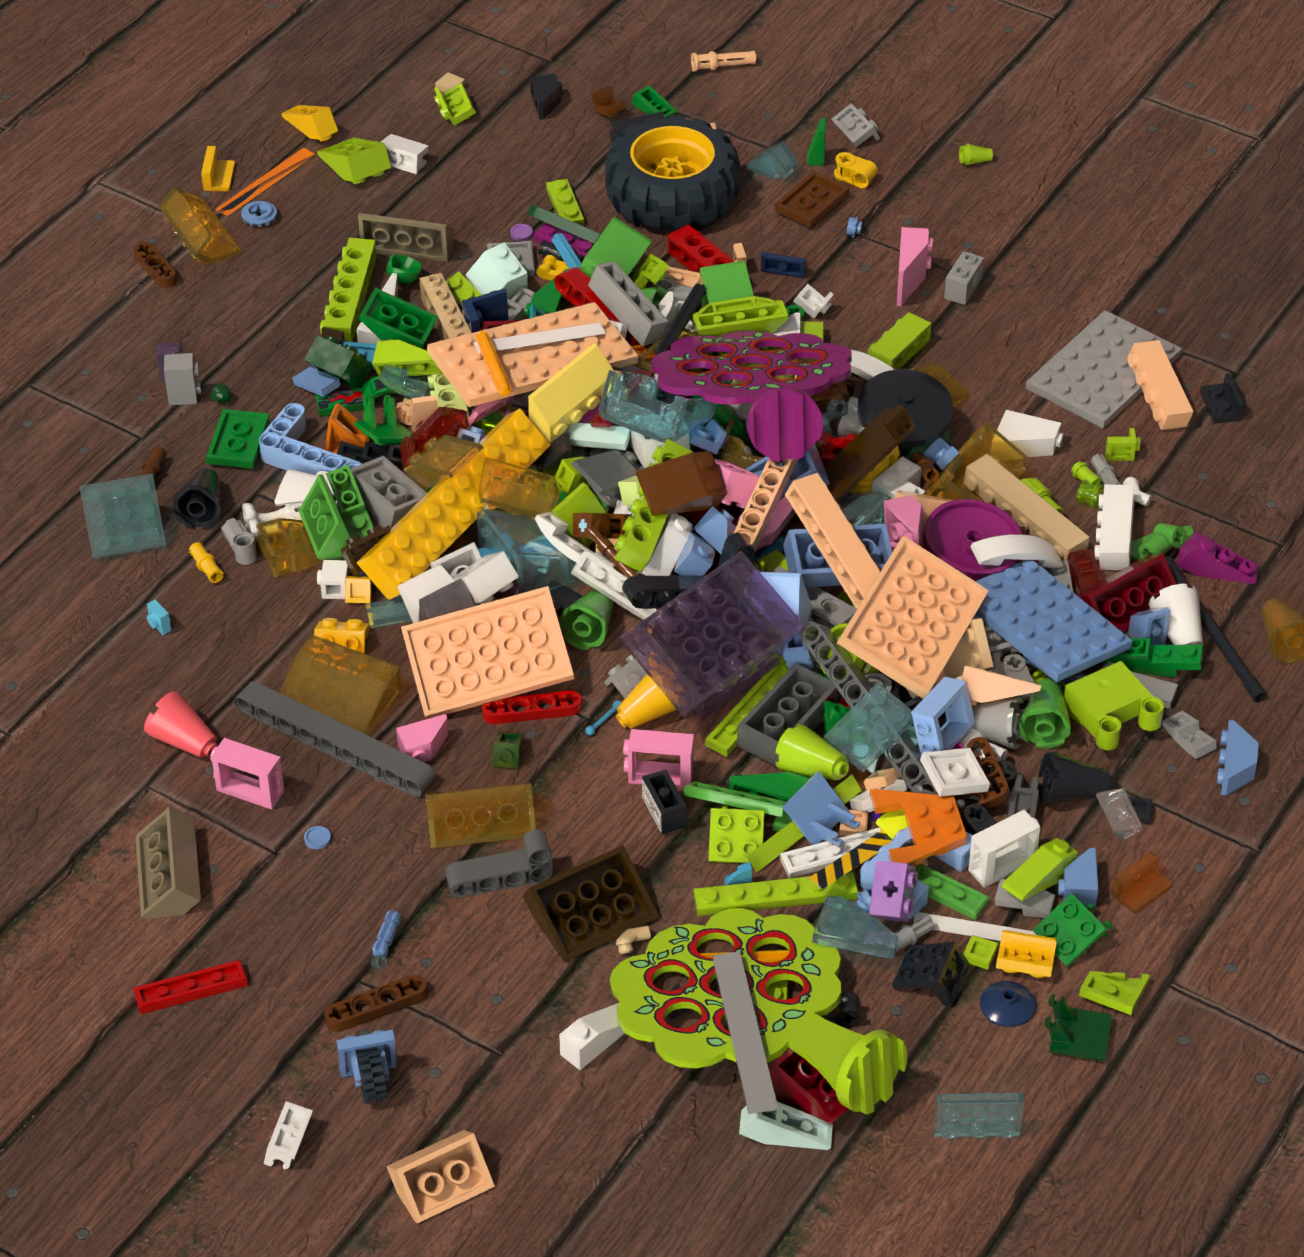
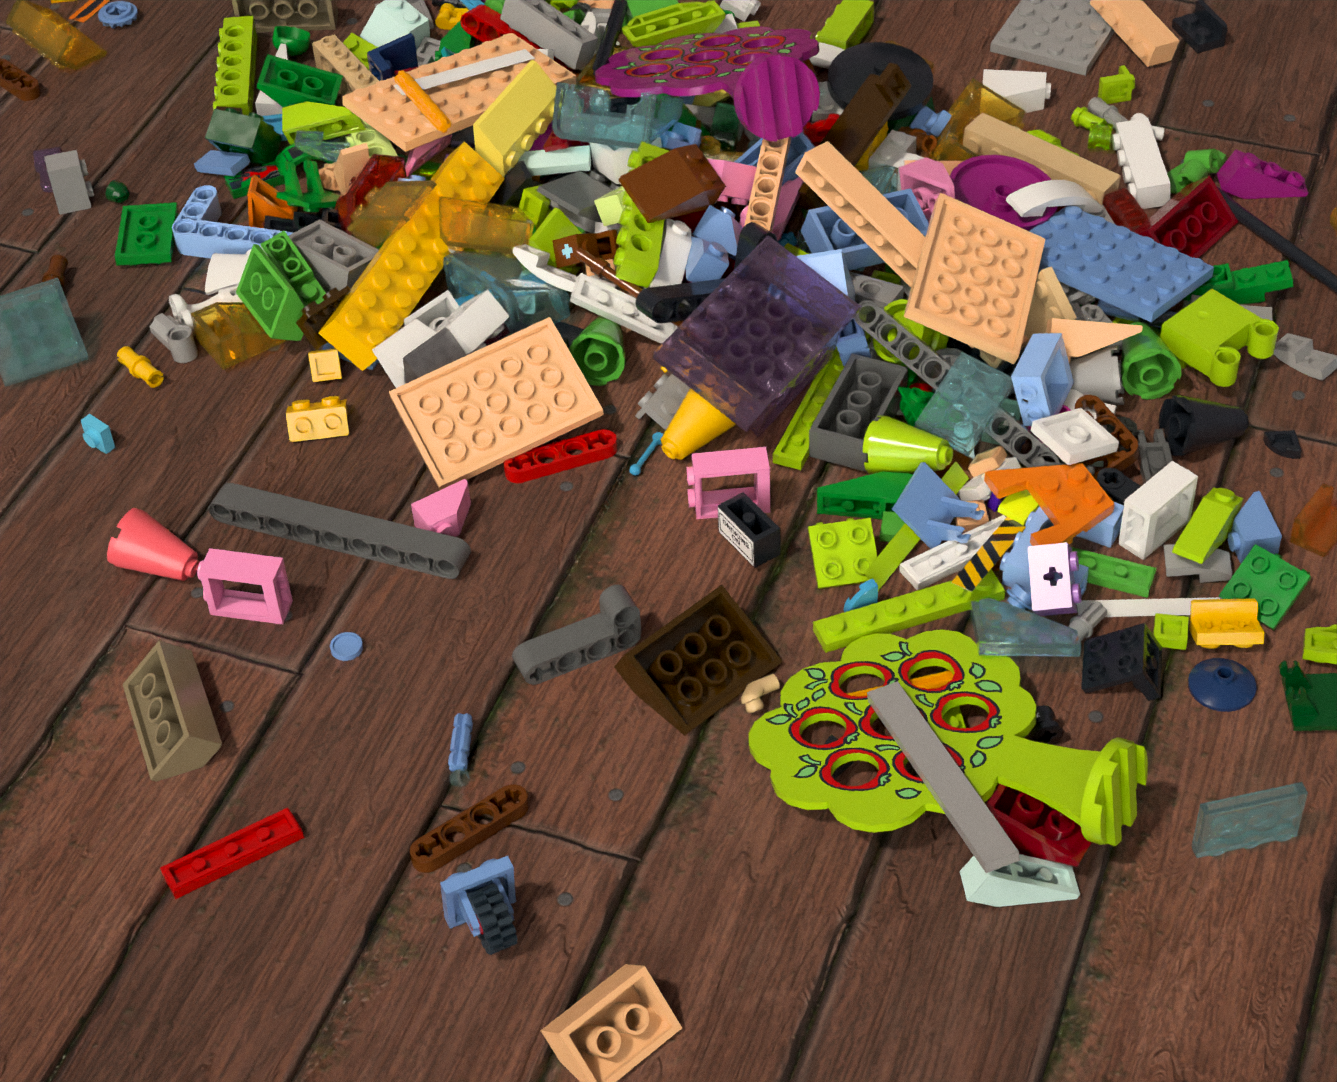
camera: 10 degrees left, 0 degrees up
black cone [173,468,221,529] -> none
white hinge [264,1102,313,1169] -> none
clear yellow slope [279,634,402,735] -> none
white brick [317,560,350,599] -> none
clear light blue slope [364,597,412,628] -> none
clear yellow slope [425,782,536,848] -> none
dark green bracket [493,731,524,769] -> none
white slope [559,1003,624,1070] -> none
bright green tile [683,781,787,817] -> none
clear slope [1096,788,1144,841] -> none
medium blue slope [1128,607,1171,645] -> none
white cone [1149,584,1203,645] -> none

